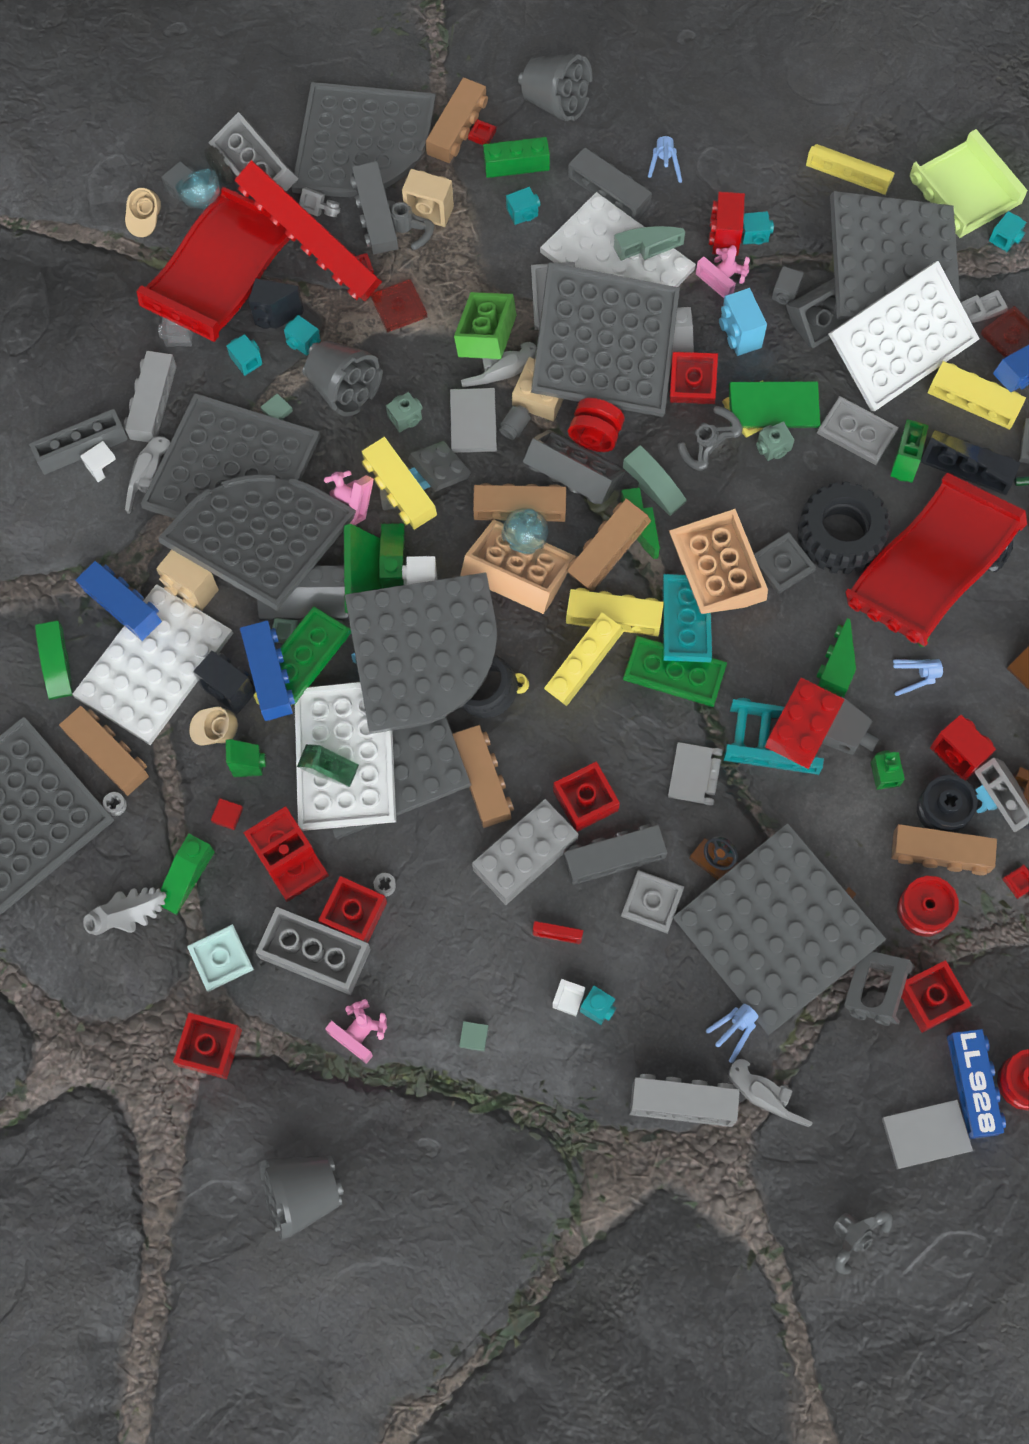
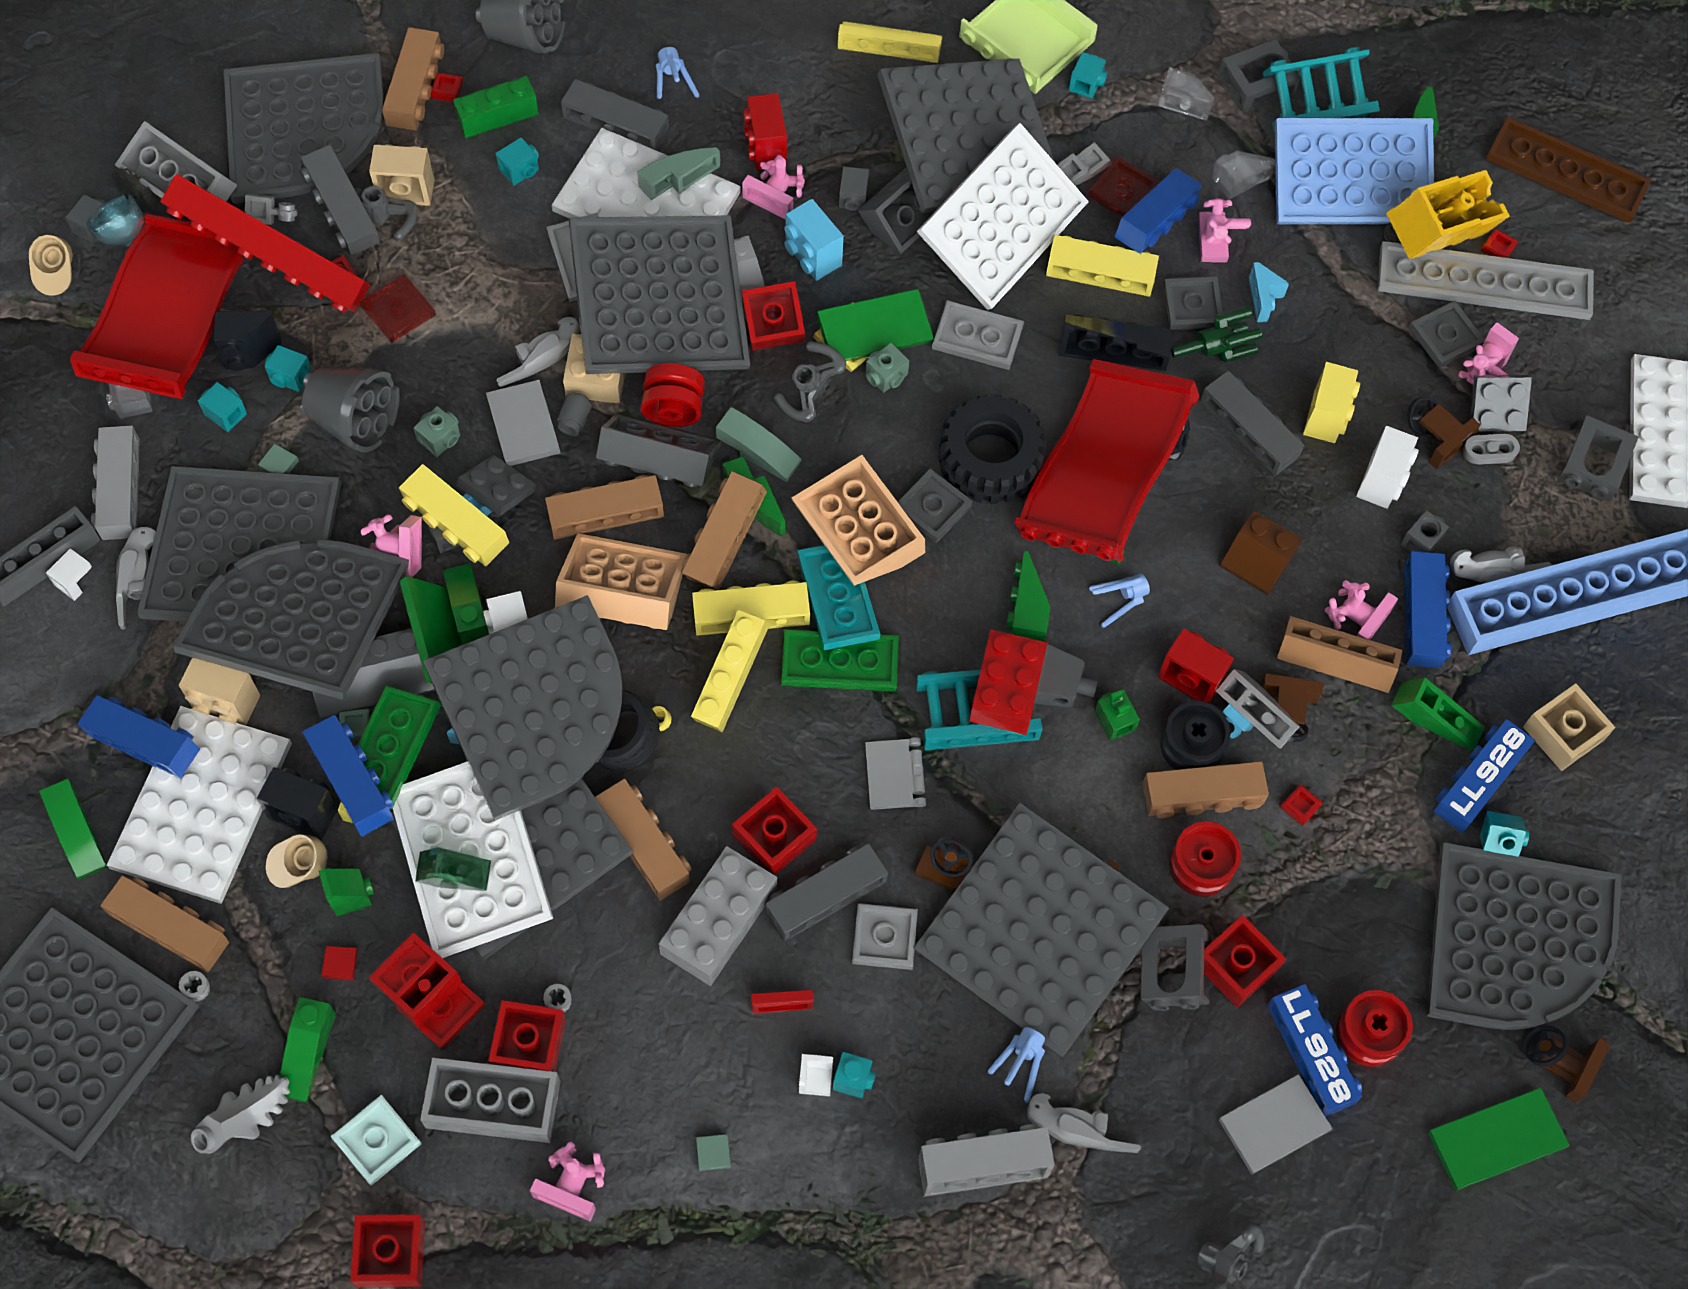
camera: 20 degrees left, 5 degrees down
bright green brick [454,292,517,359] -> none
clear light blue cylinder [501,508,549,554] -> none
teal brick [742,211,774,245] -> none
green slope [890,419,929,483] -> none

